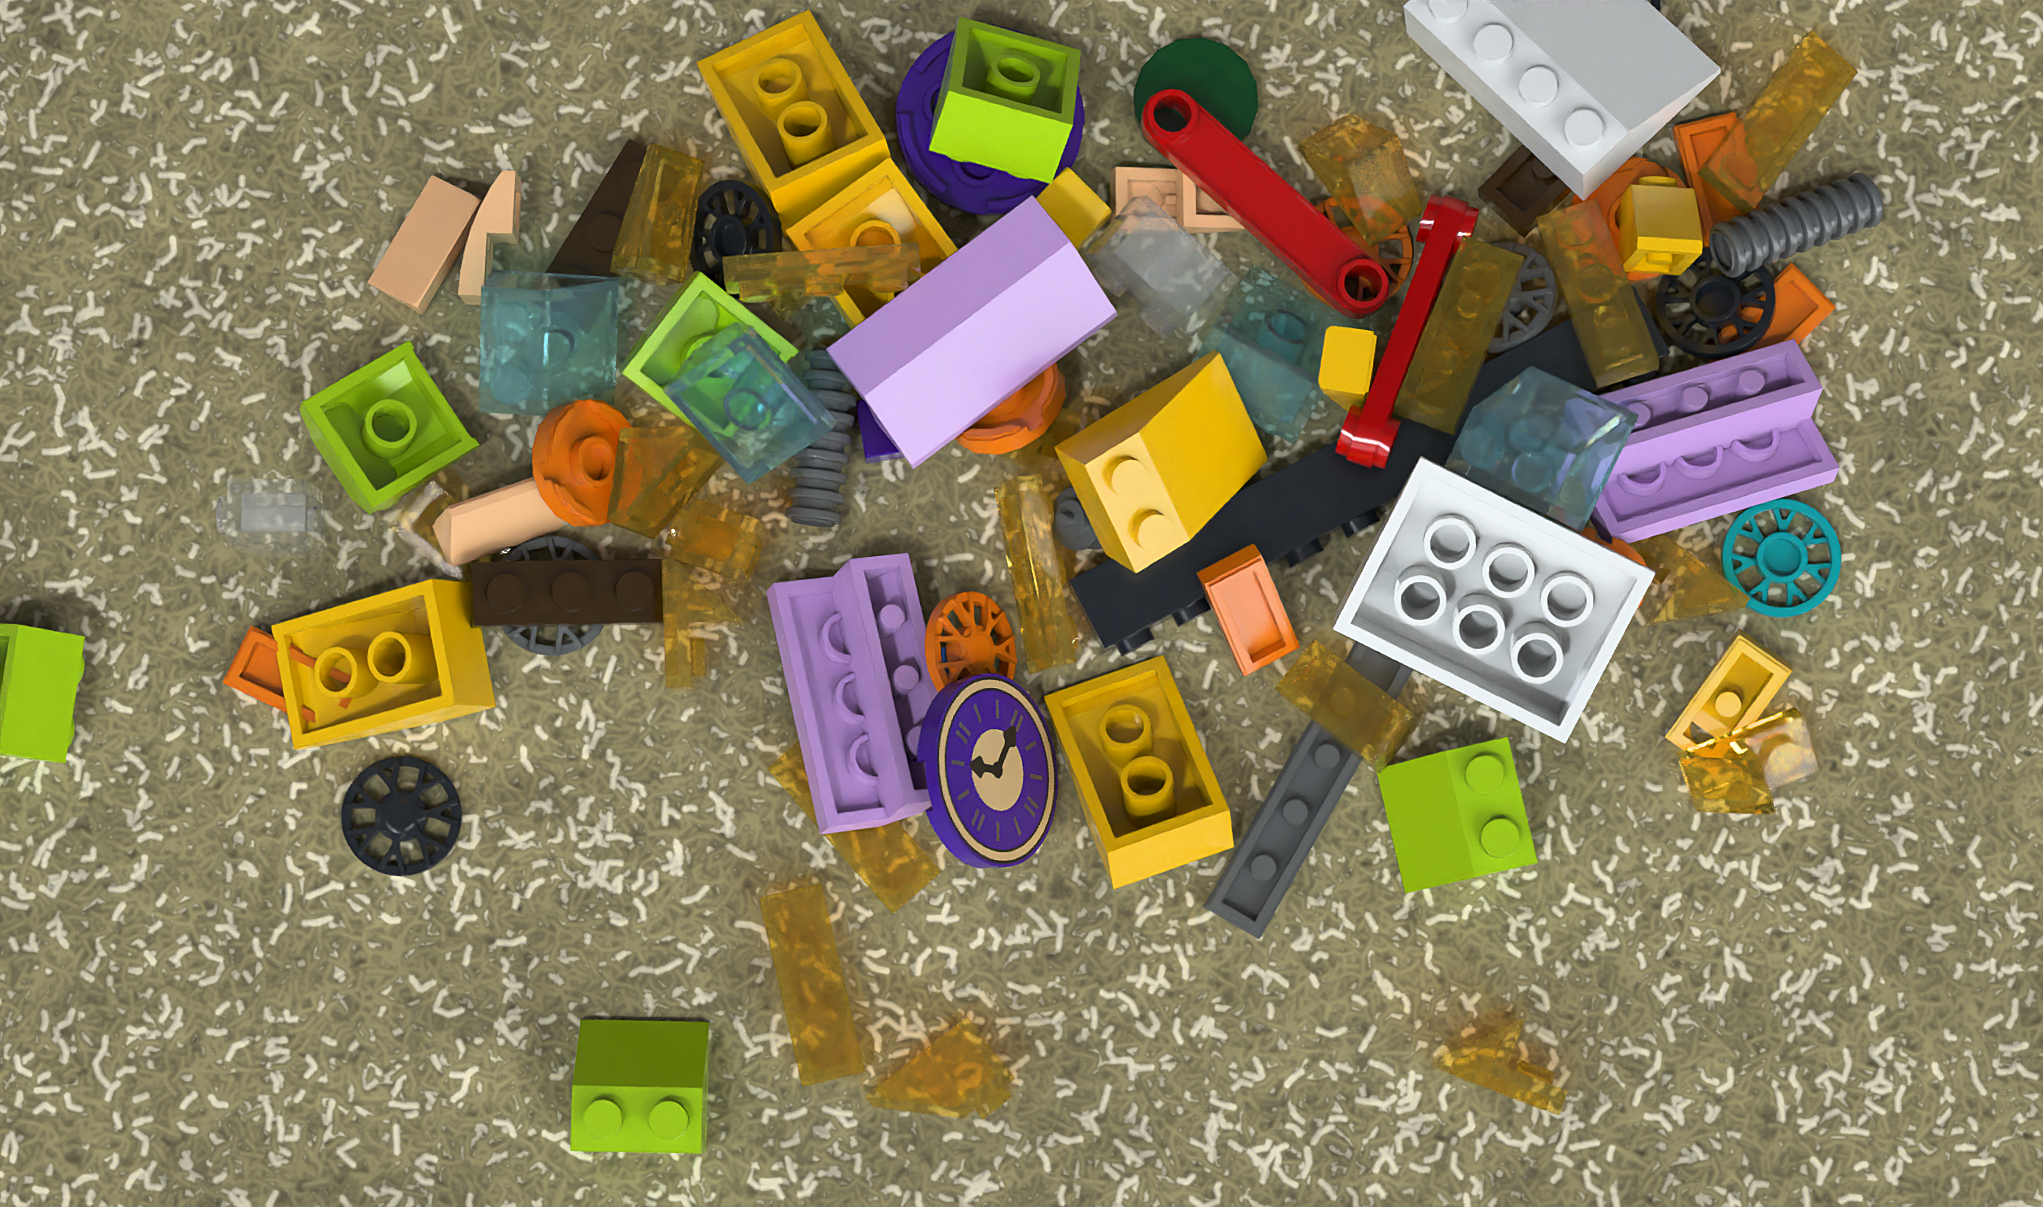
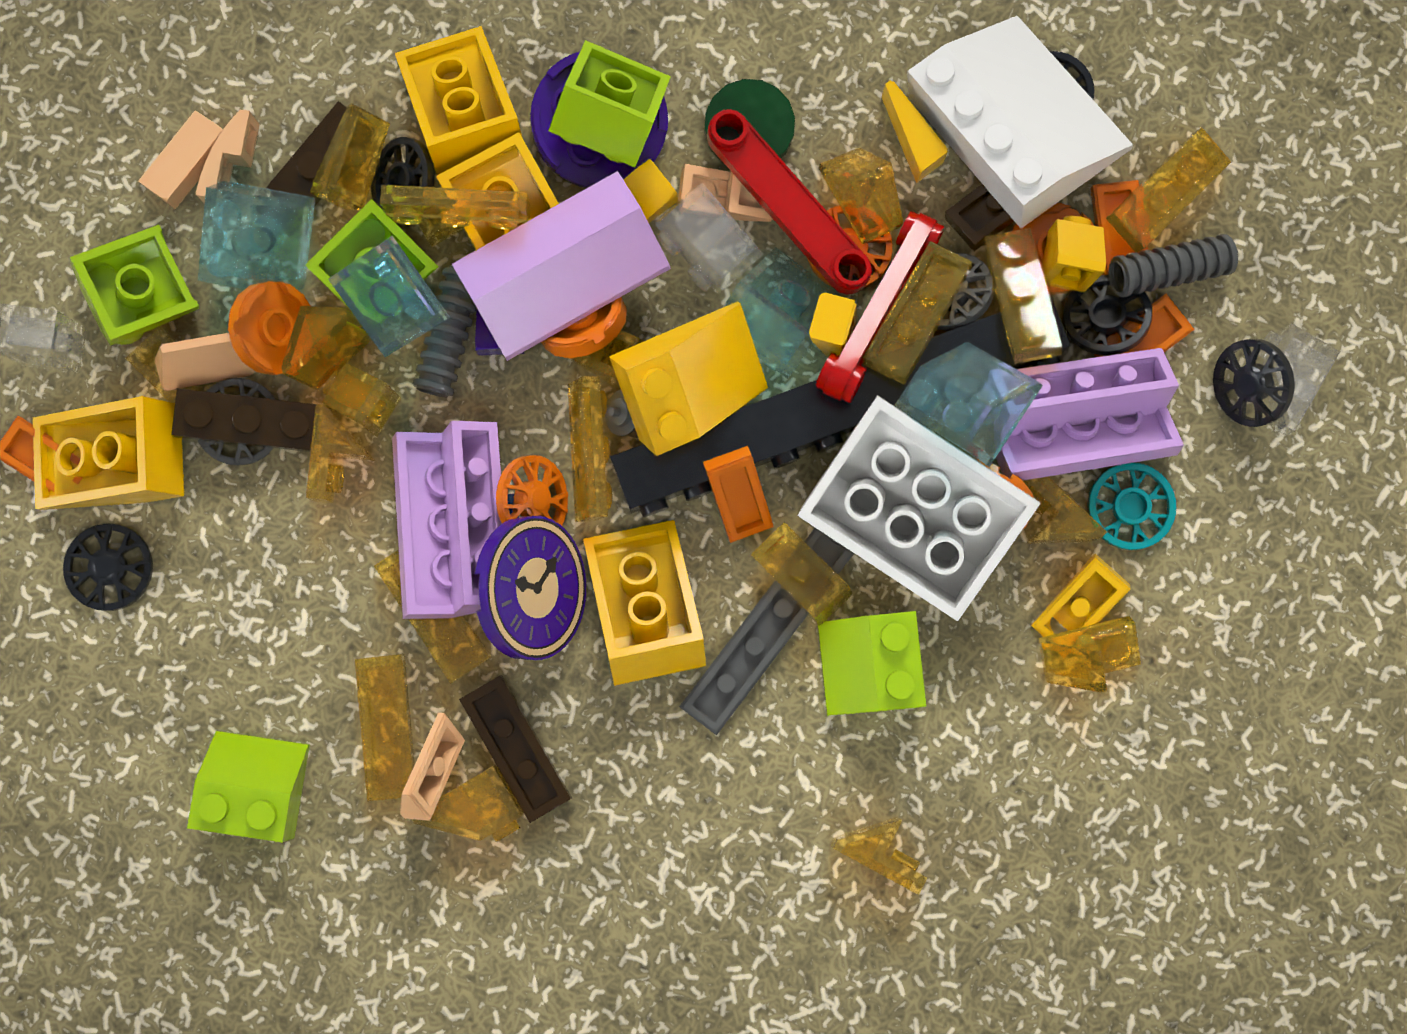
camera: 10 degrees right, 0 degrees up
none -> light nougat slope [400,712,465,821]
none -> dark brown plate [459,675,572,823]
none -> yellow slope [881,80,948,183]
none -> black wheel [1213,338,1295,427]
none -> clear slope [1258,323,1341,437]

